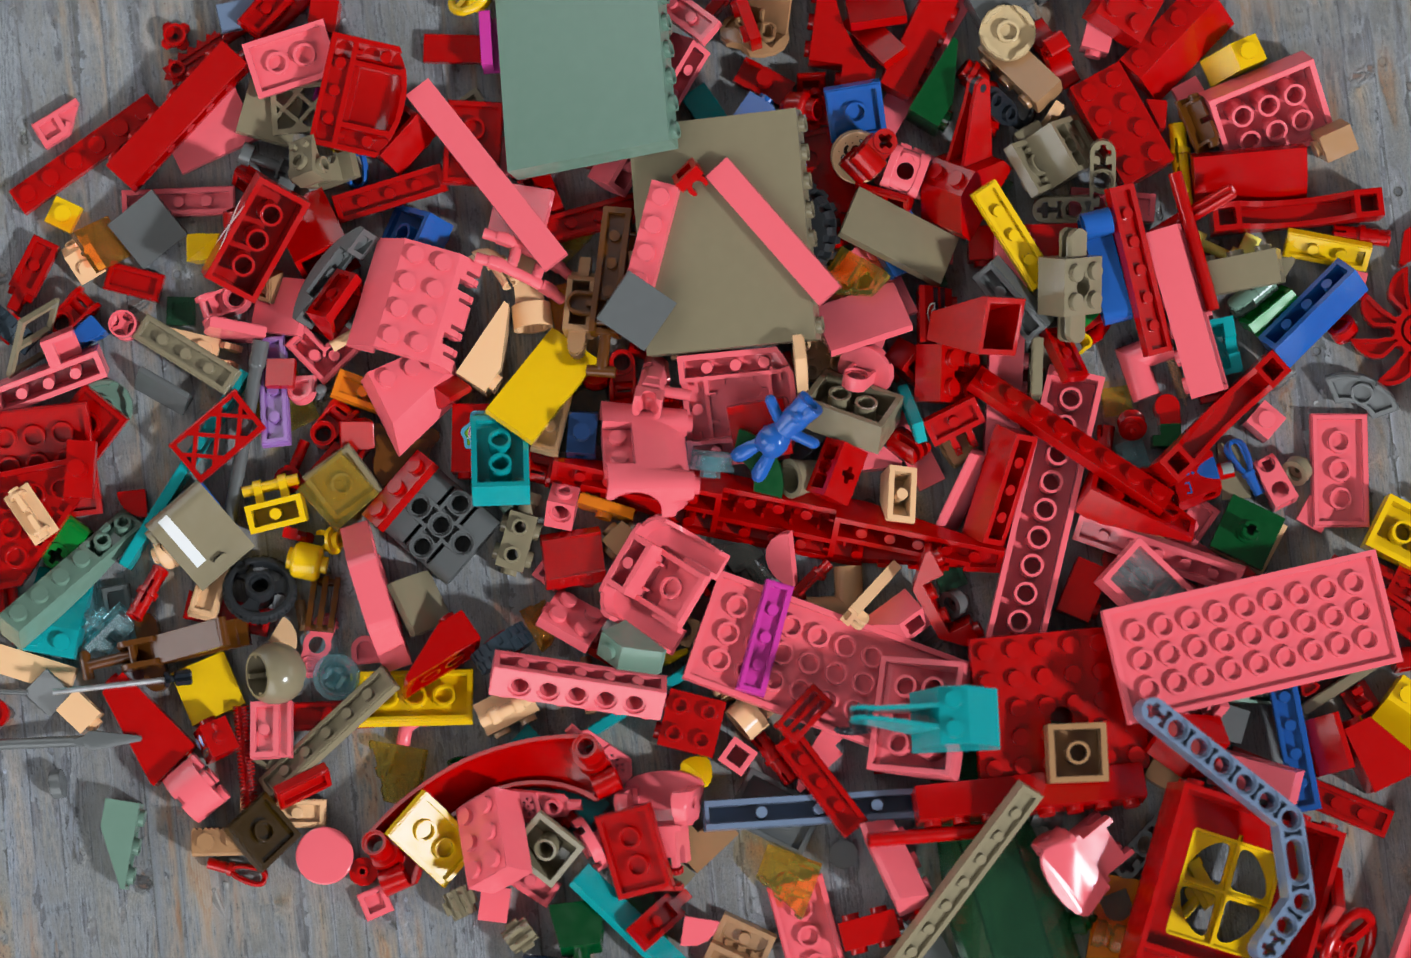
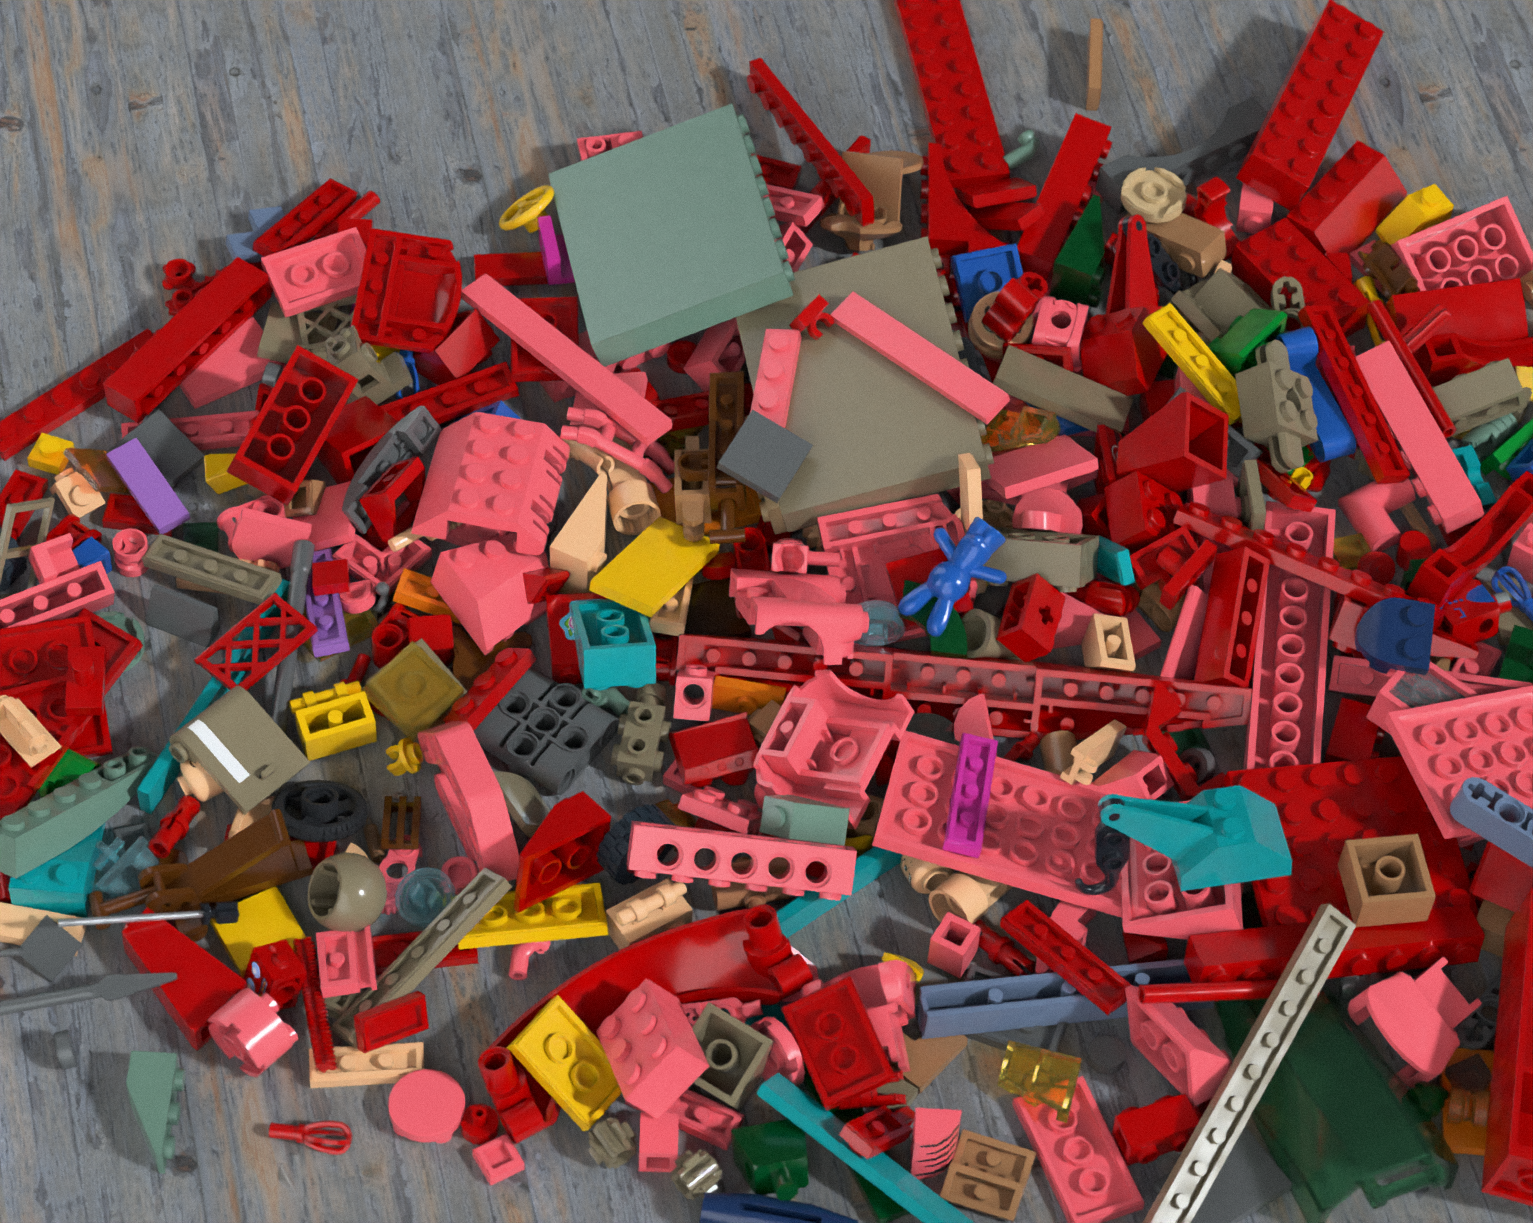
camera: 10 degrees left, 30 degrees down
coral tile [31,98,79,150] -> none
light nougat brick [56,692,105,735] -> none
red tile [117,489,149,518] -> none
medium nougat brick [191,827,244,857] -> none
dark brown tile [223,791,302,873] -> none
red tile [282,526,315,544] -> none
yellow head [285,542,329,581] -> none
clear yellow slope [369,740,428,804] -> none
dark blue torso [566,410,599,460] -> none
red brick [653,688,727,759] -> none
red tile [773,683,834,745] -> none
none -> medium lavender tile [106,438,190,534]
none -> red tile [1155,539,1218,611]
none -> green slope [1208,308,1287,379]
none -> dark blue slope [1355,597,1435,675]

